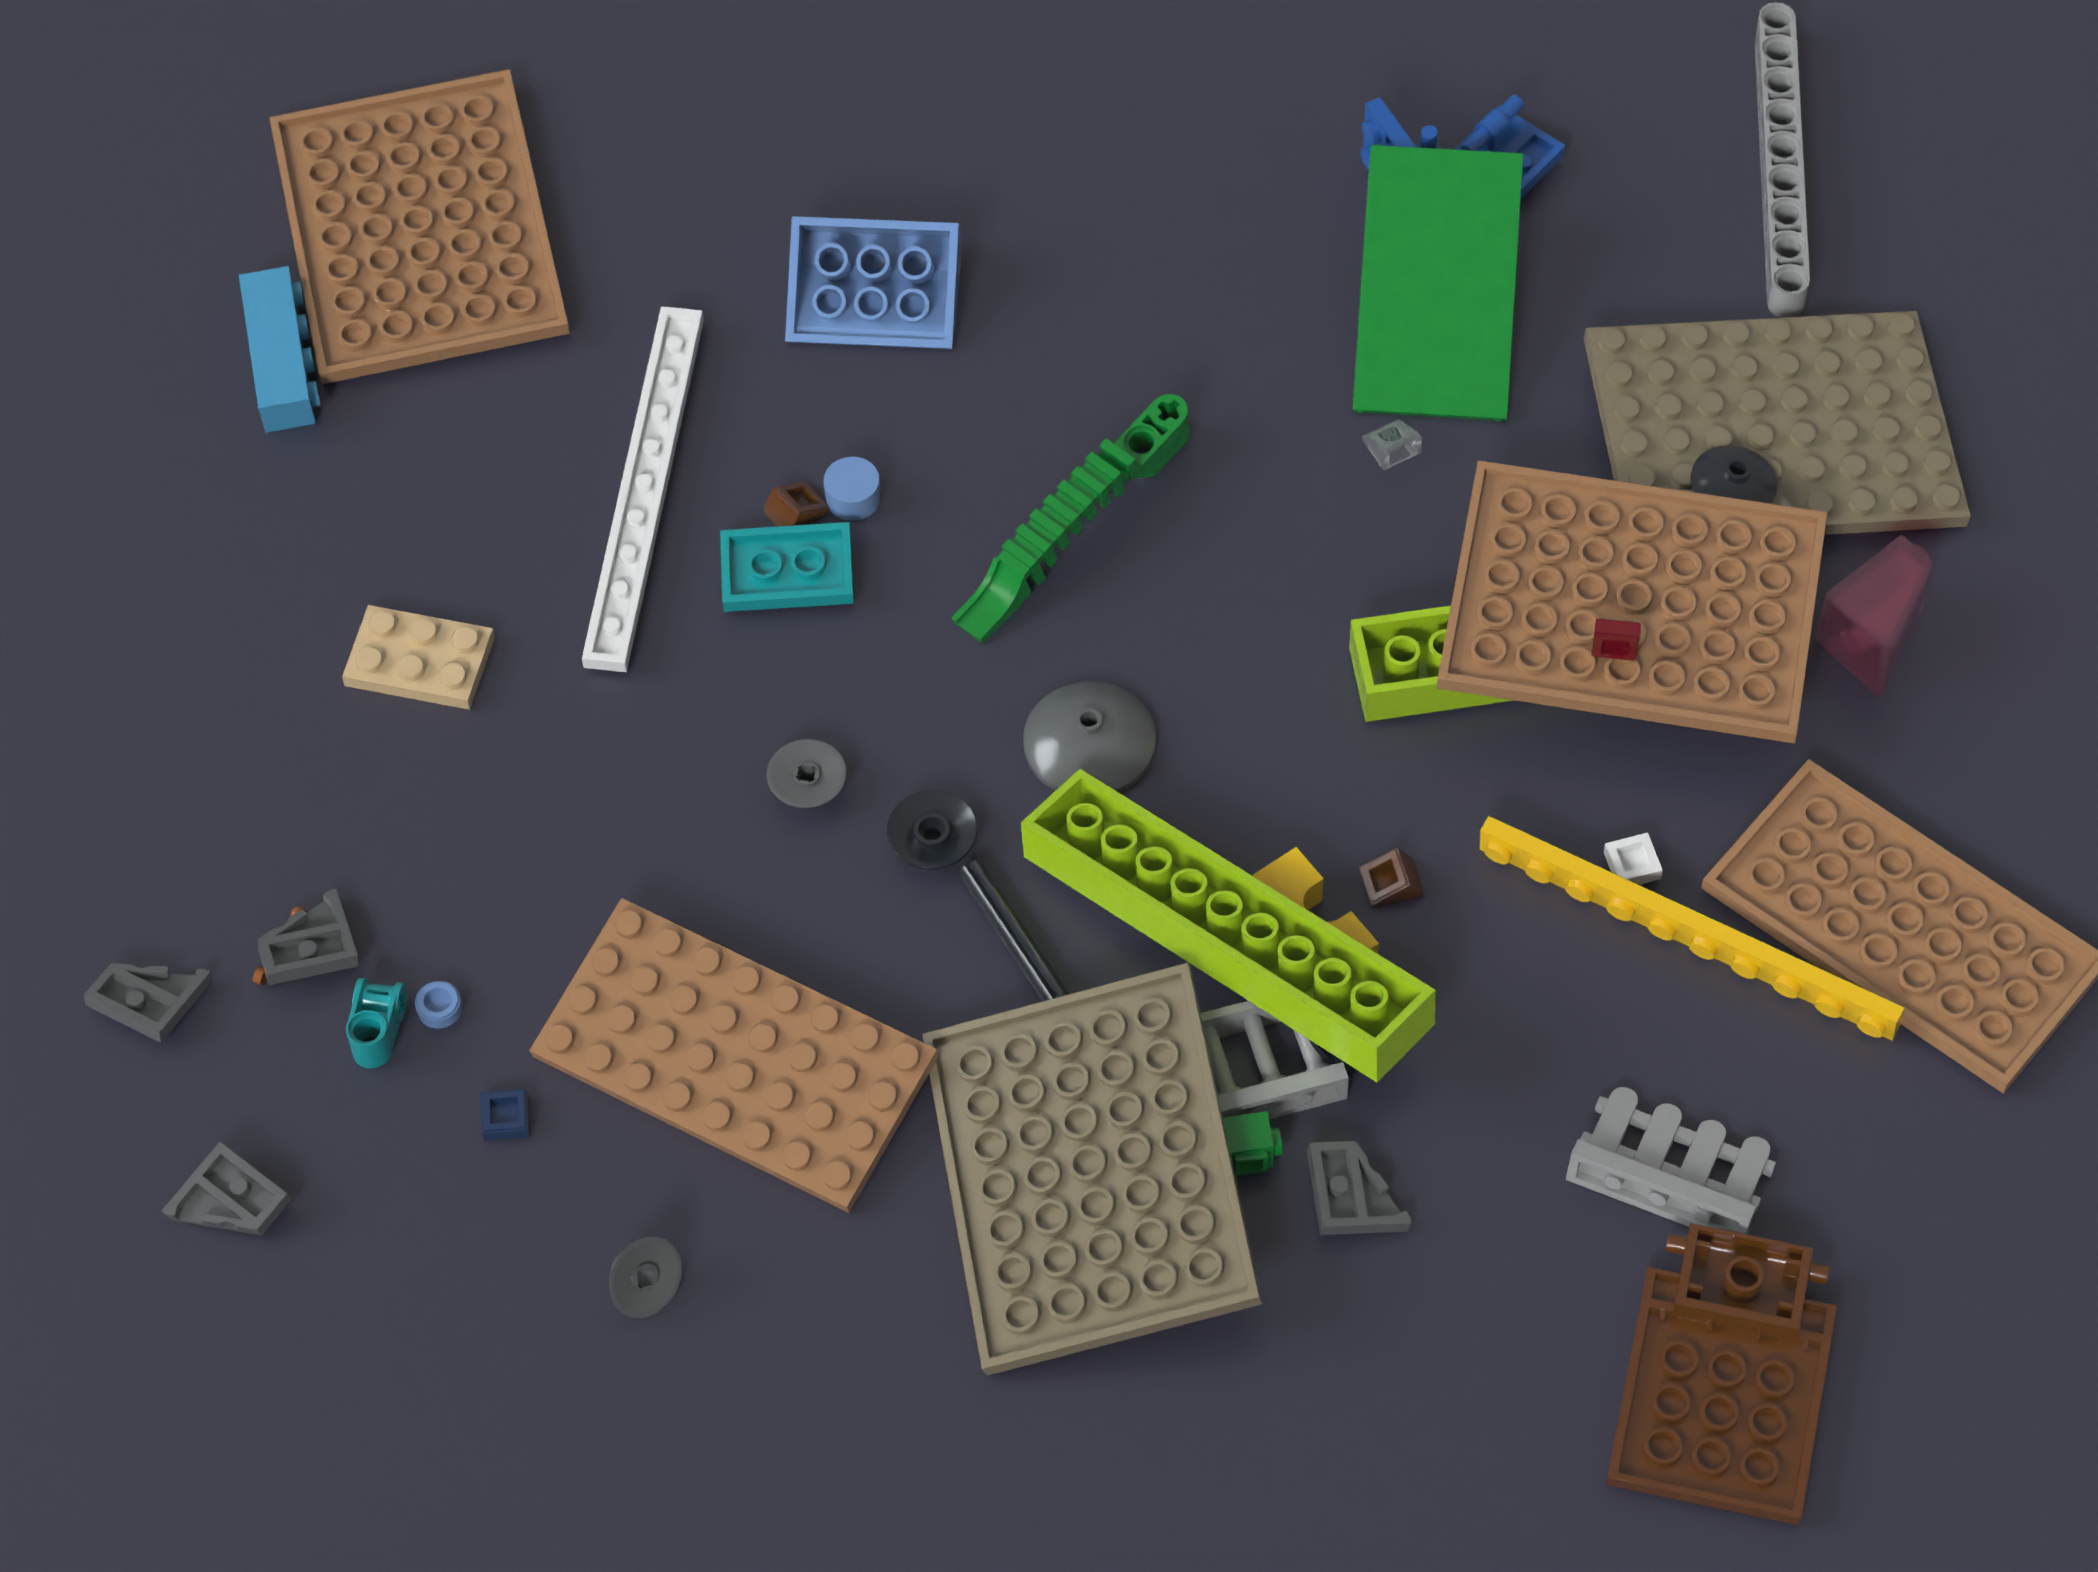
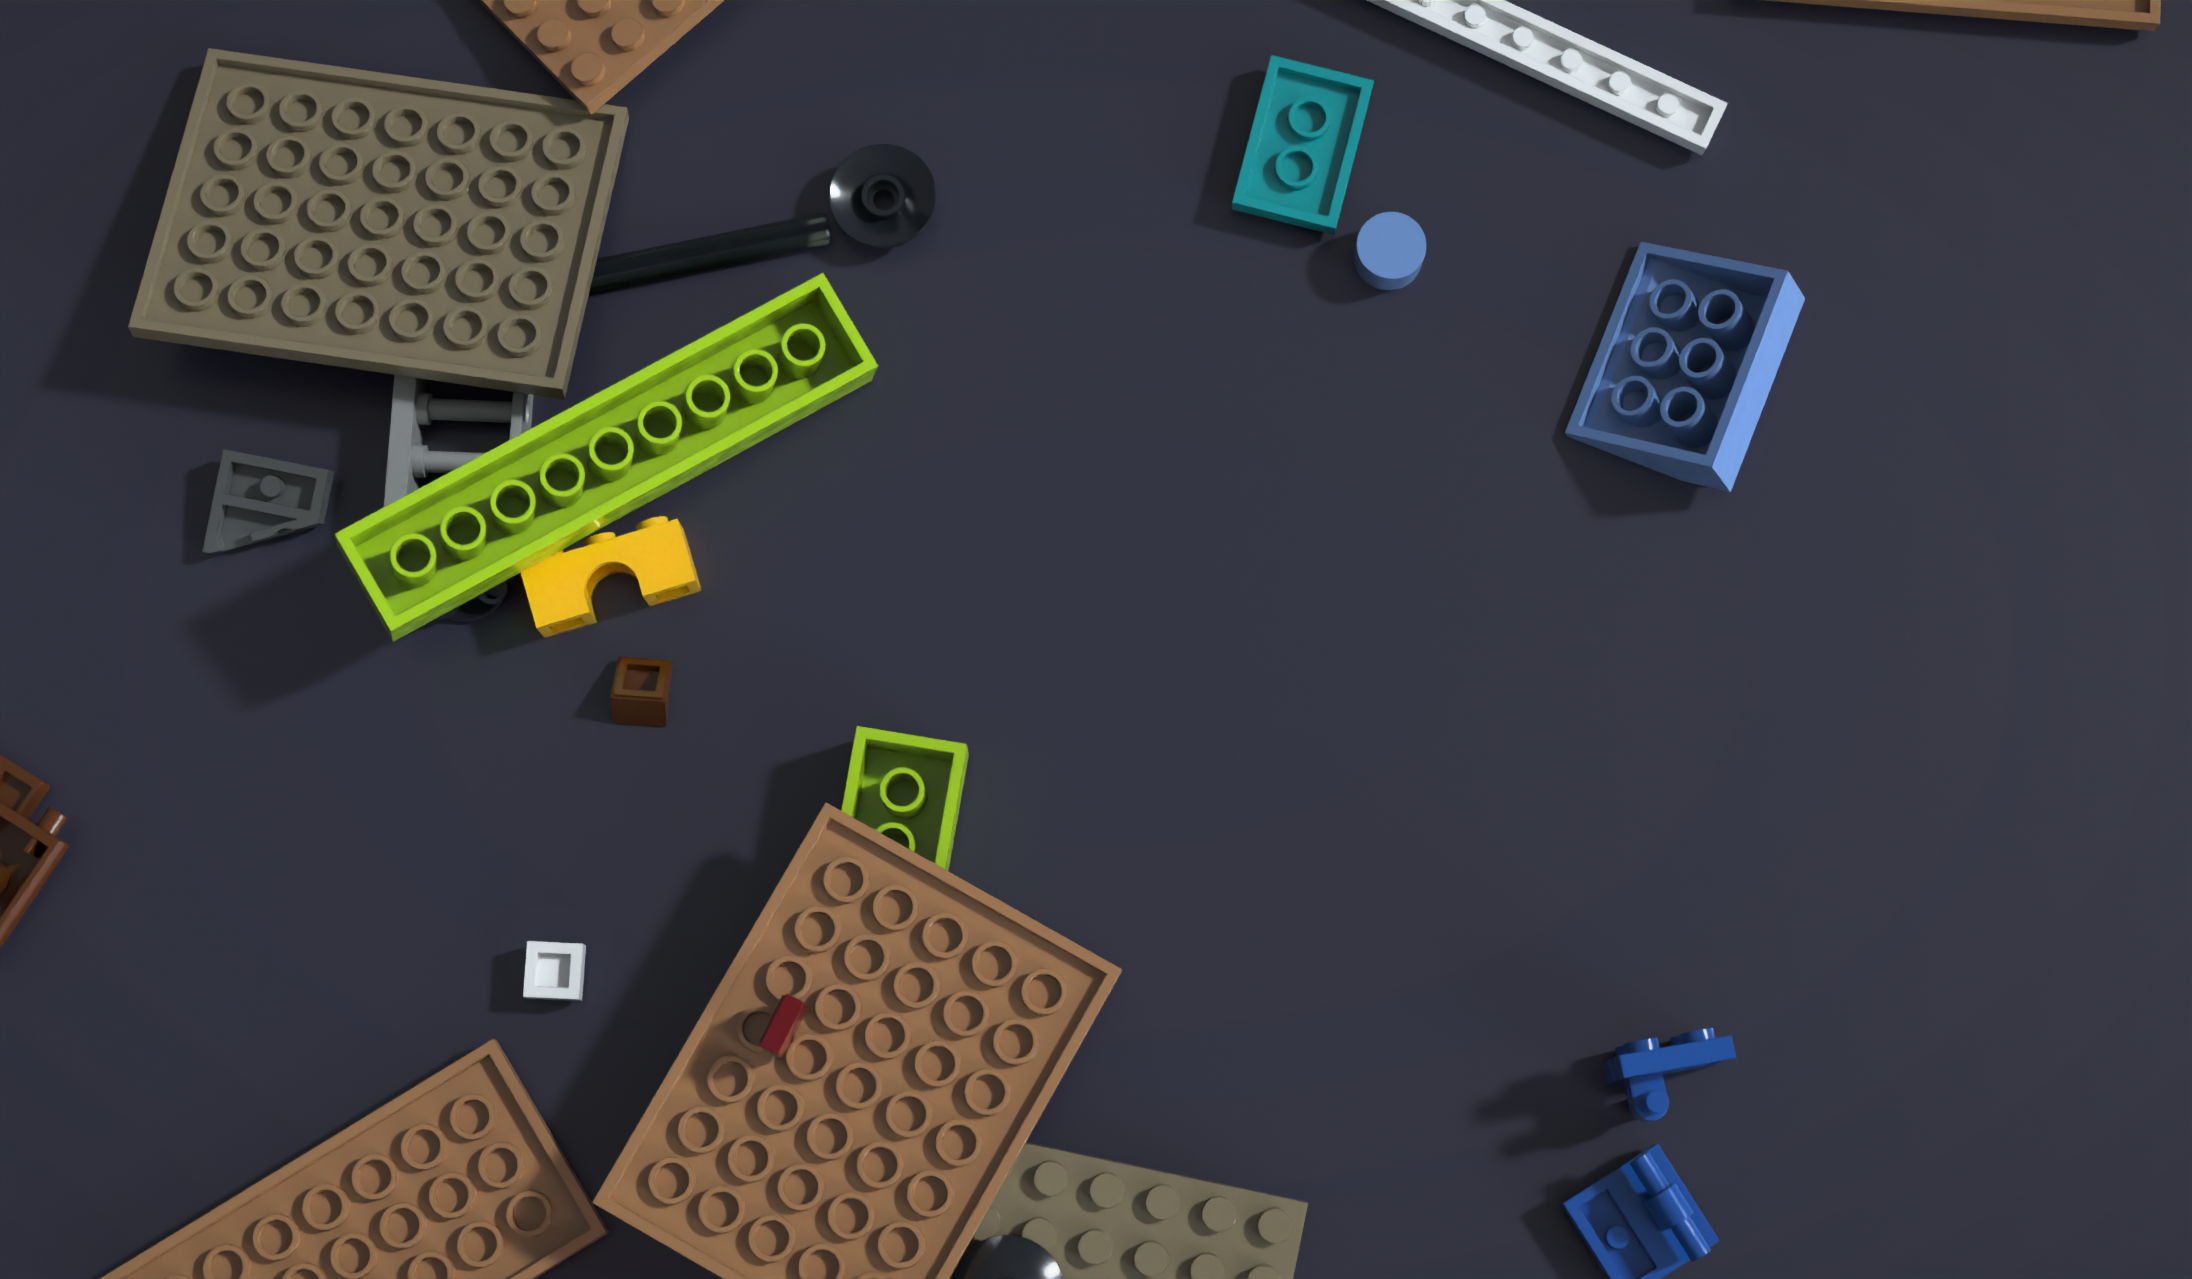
camera: 105 degrees right, 20 degrees up
reddish brown slope [764,481,830,527] -> none
dark grey piece [766,739,846,808] -> none
green piece [951,394,1192,644] -> none
dark grey dish [1023,681,1156,793] -> none
green window [1223,1111,1283,1176] -> none
green piece [1353,144,1523,422] -> none
clear slope [1362,419,1422,470] -> none
yellow plate [1480,816,1904,1041] -> none
light grey fence [1565,1087,1776,1234] -> none

